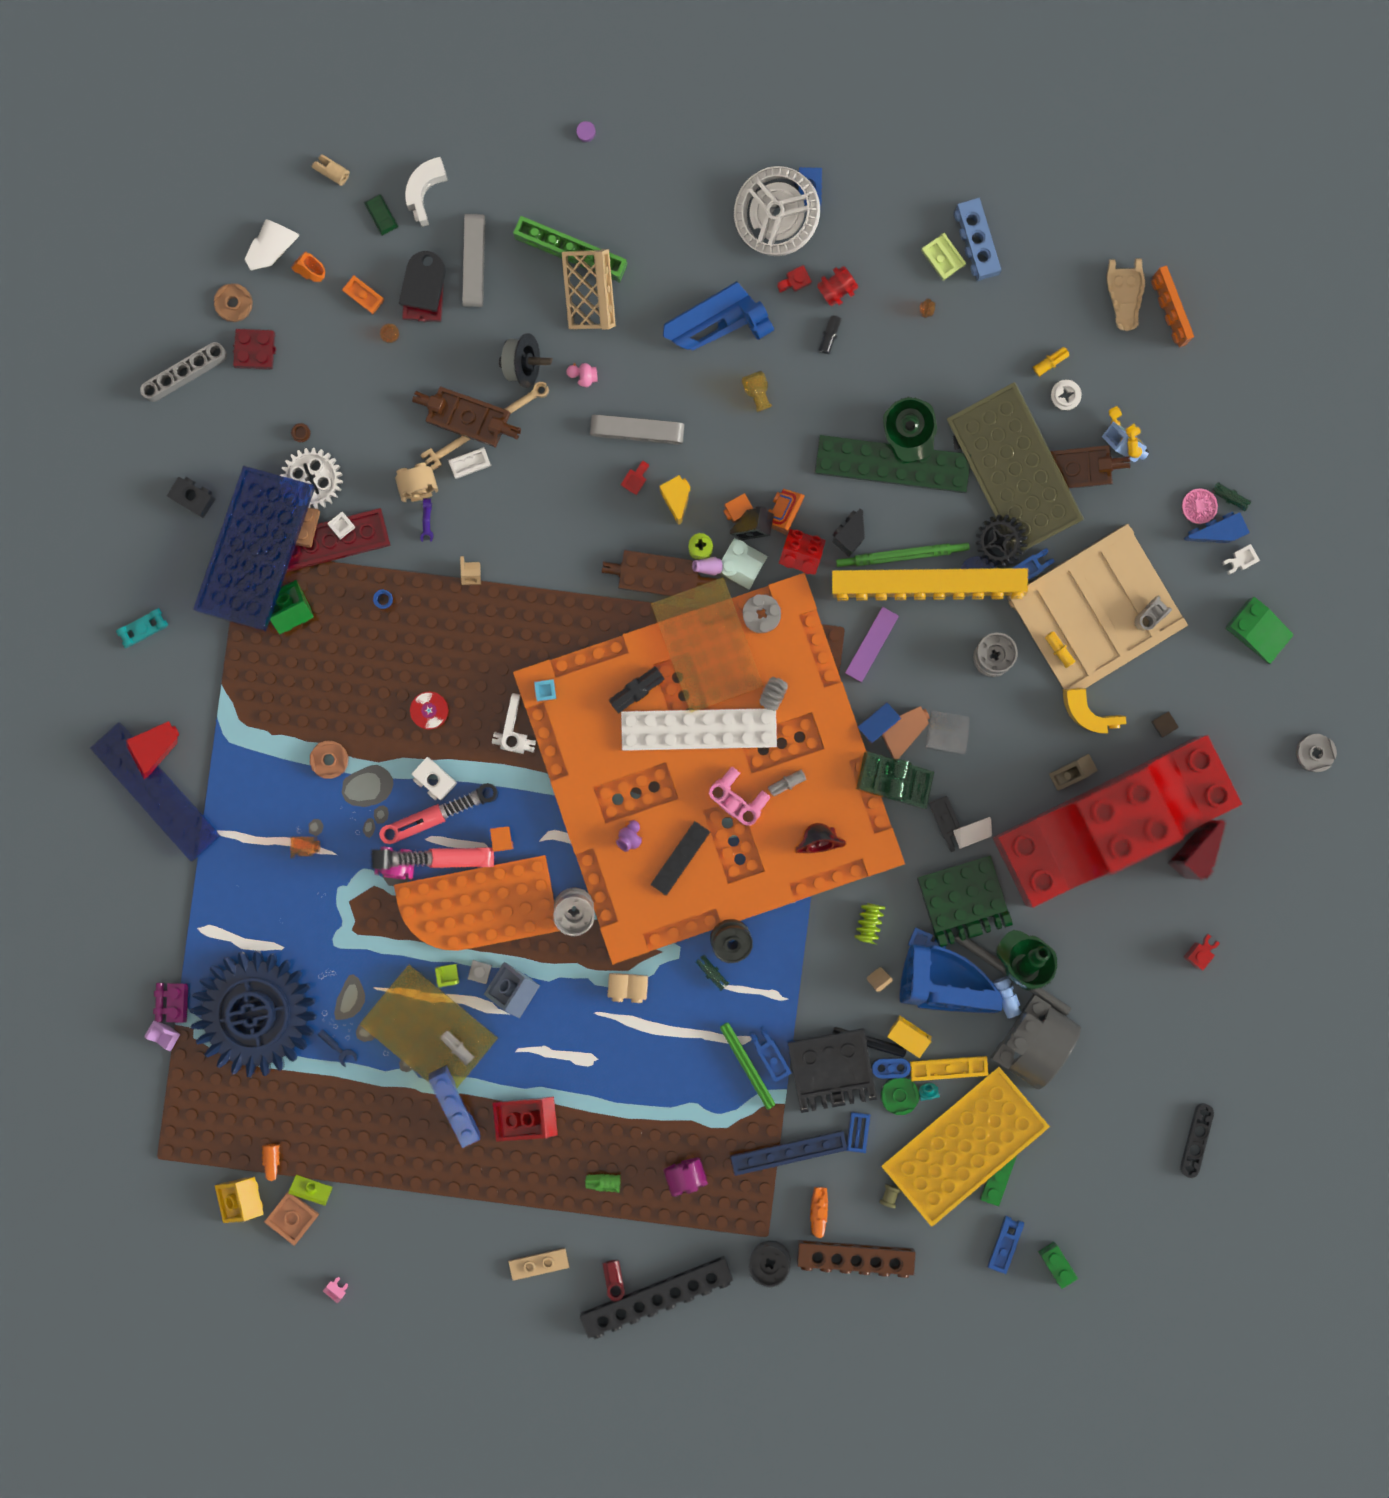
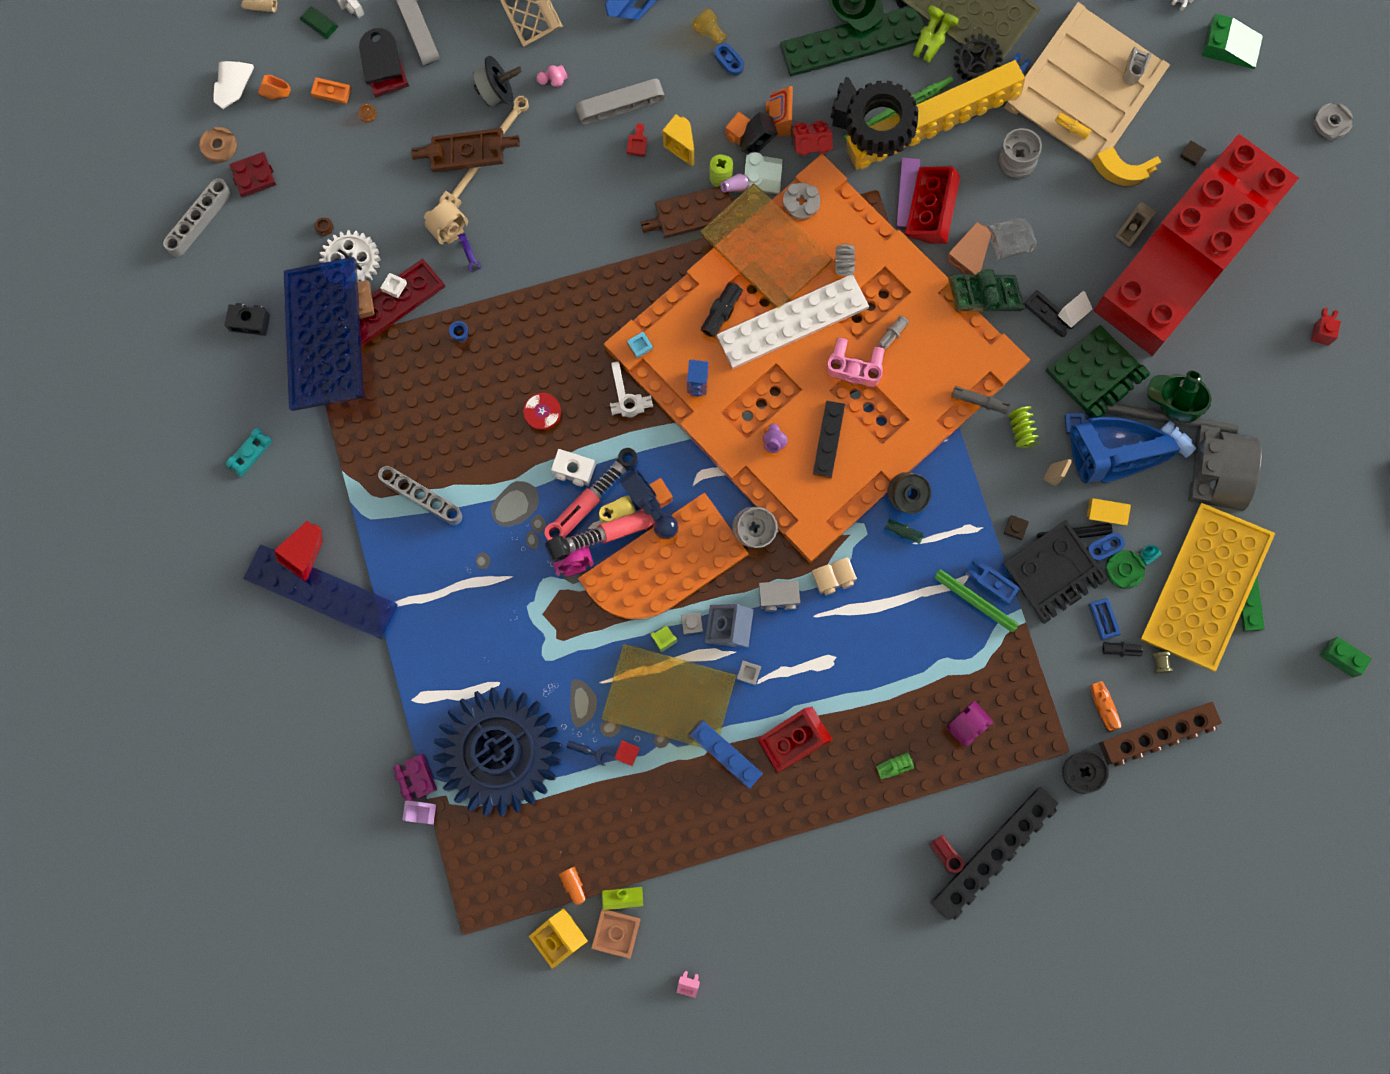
camera: 20 degrees left, 10 degrees down
green slope [262,580,314,635] -> none
clear orange window [291,837,320,859] -> none
nougat tile [310,741,349,779] -> none
light grey axle [440,1030,474,1066] -> none
white plate [448,447,491,479] -> none
tan panel [460,556,481,585] -> none
tan plate [509,1248,570,1281] -> none
dark blue plate [730,1130,847,1176] -> none
hat [795,823,846,853] -> none
blue slope [858,702,901,743] -> none
yellow plate [910,1056,988,1081] -> none
blue plate [987,1216,1024,1274] -> none
dark red slope [1168,820,1226,880] -> none
none -> light grey beam [378,466,463,525]
none -> light yellow piece [599,495,637,524]
none -> red tile [614,741,640,767]
none -> dark blue beam [620,468,679,539]
none -> blue brick [687,360,708,397]
none -> blue plate [715,43,744,76]
none -> light grey plate [737,660,762,686]
none -> light grey brick [759,580,800,612]
none -> black tyre [846,80,918,157]
none -> red slope [905,166,960,244]
none -> lime piece [913,5,959,63]
none -> dark grey pin [951,386,1010,415]
none -> dark brown plate [1004,515,1029,541]
none -> black axle [1102,642,1143,657]

